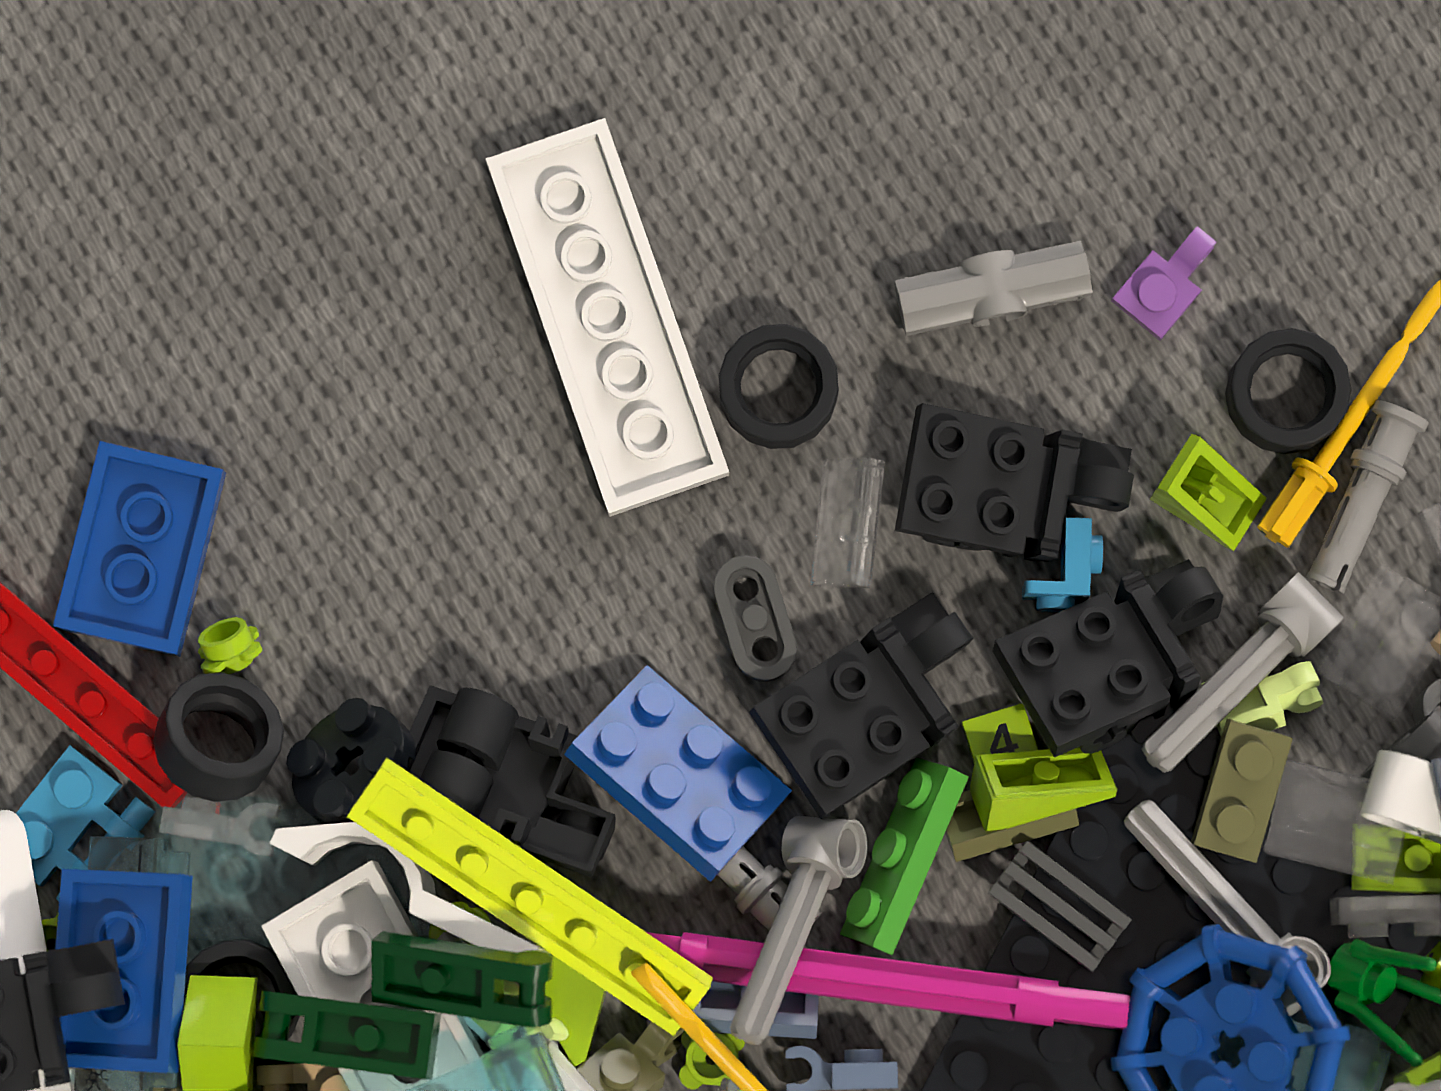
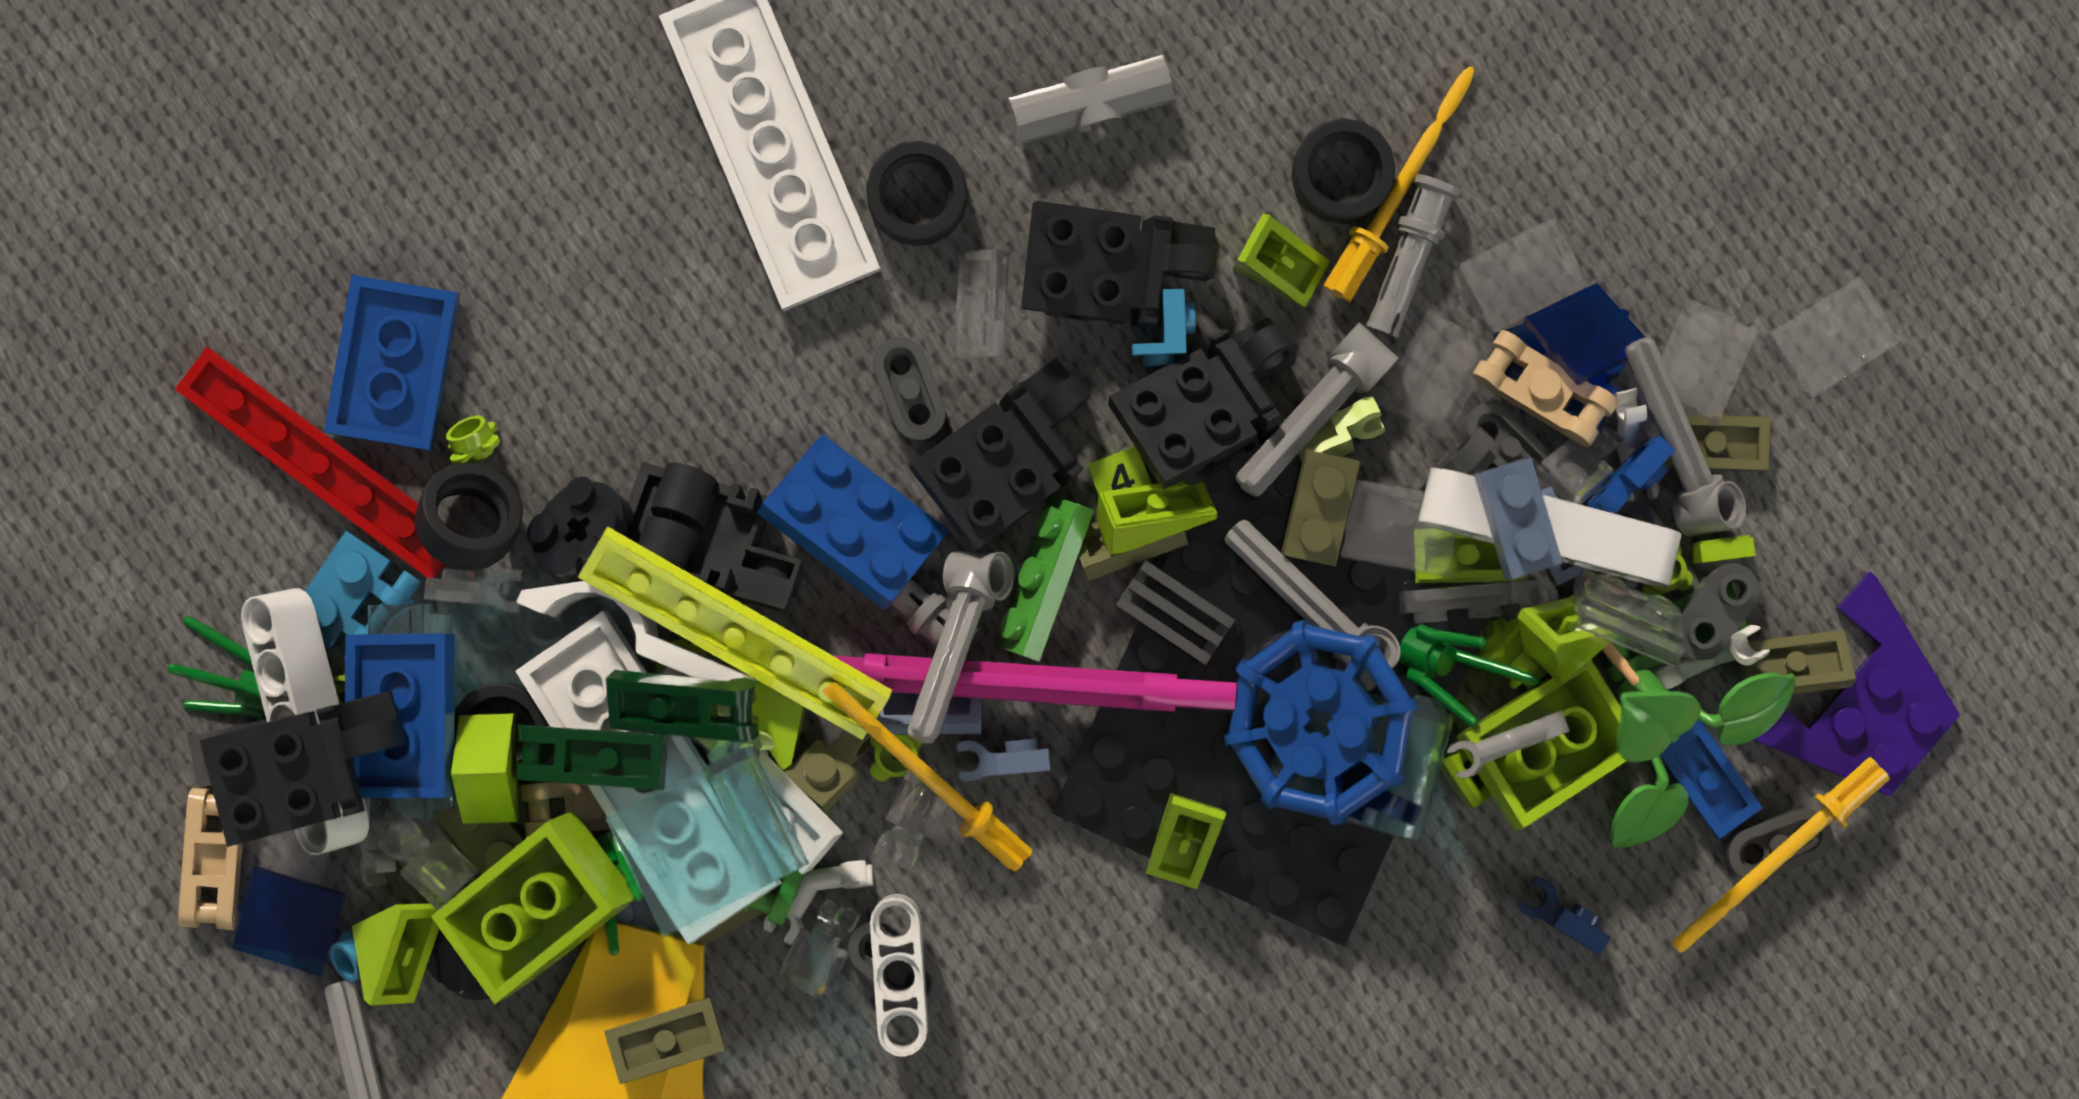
camera: 10 degrees left, 5 degrees up
medium lavender plate [1112,226,1217,341] -> none

